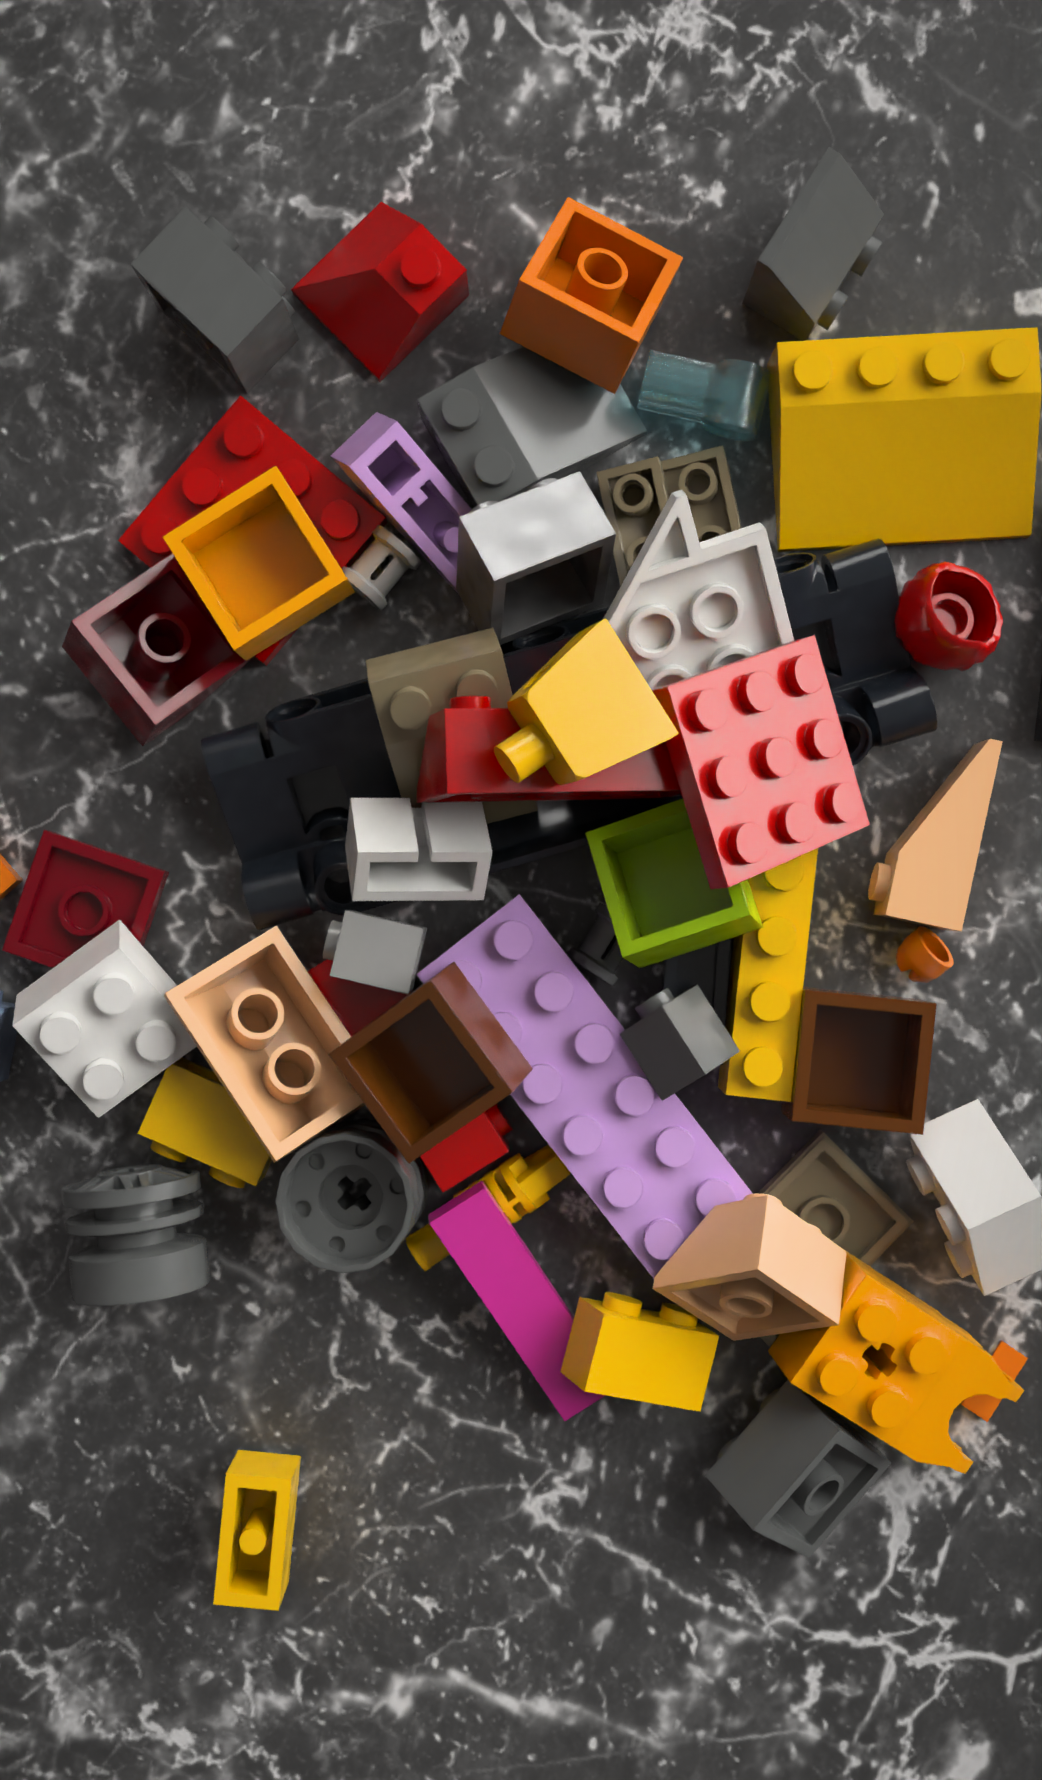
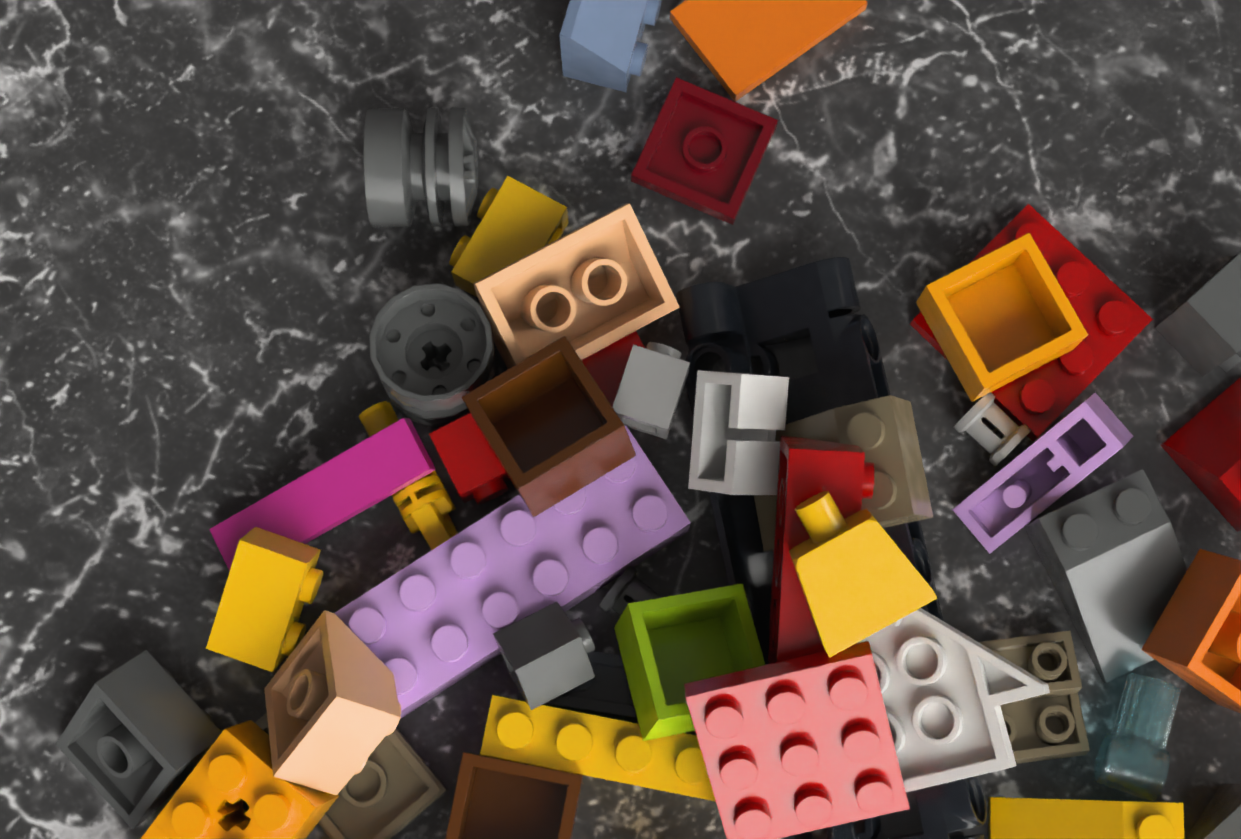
camera: 90 degrees right, 10 degrees down
white piece [12,919,197,1118] -> none
dark red slope [62,553,253,746] -> none
yellow brick [213,1450,301,1611] -> none
flat silver piece [456,471,616,645] -> none

